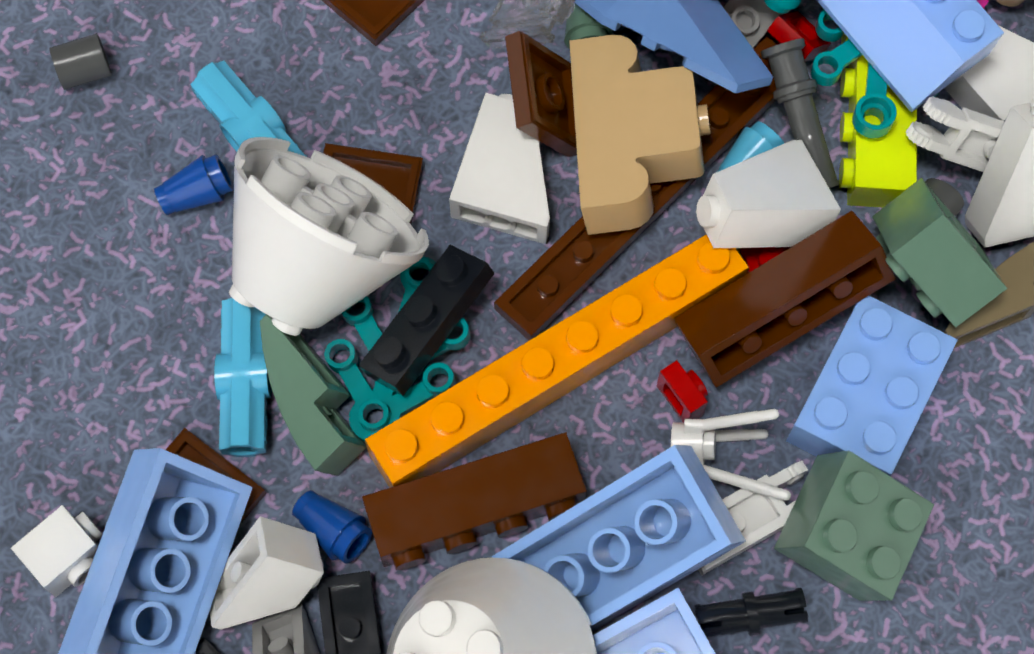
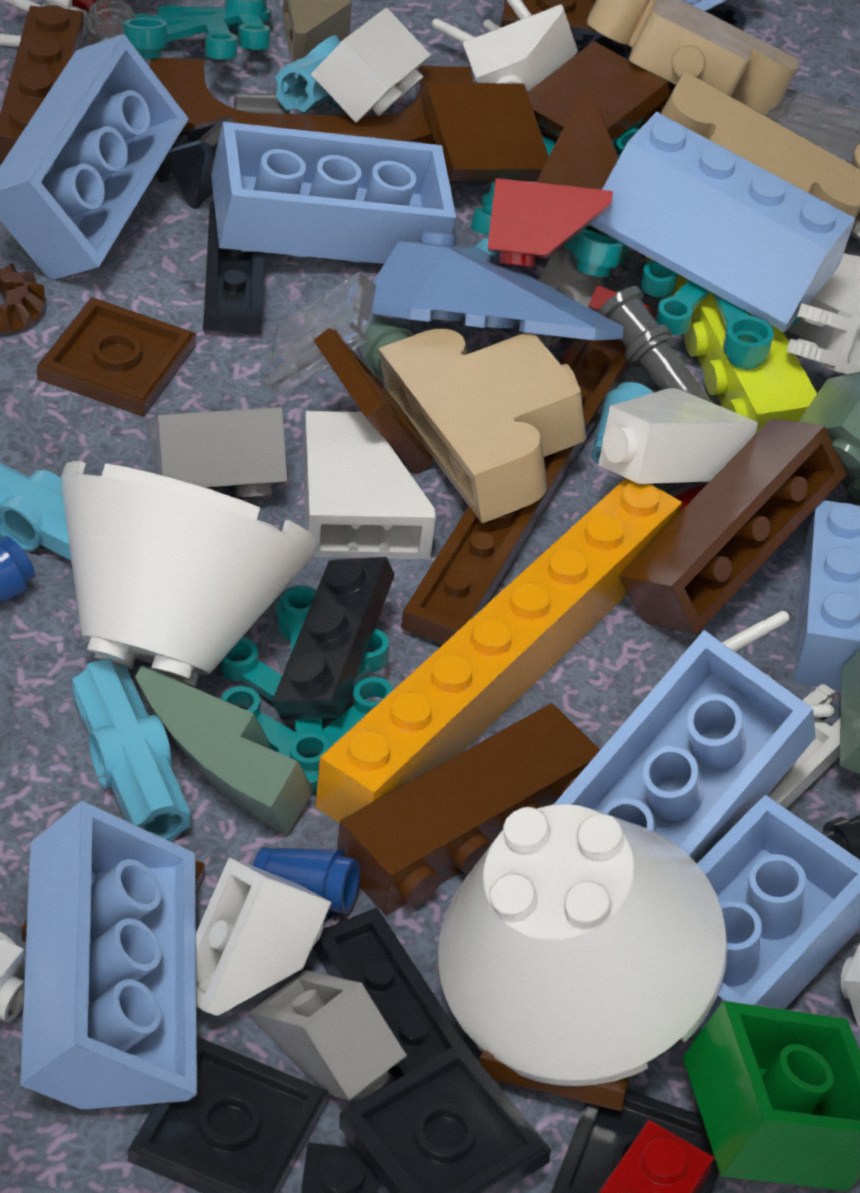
camera: 25 degrees left, 25 degrees down
red plate [656,360,708,423] -> none
none -> light grey slope [146,407,287,498]

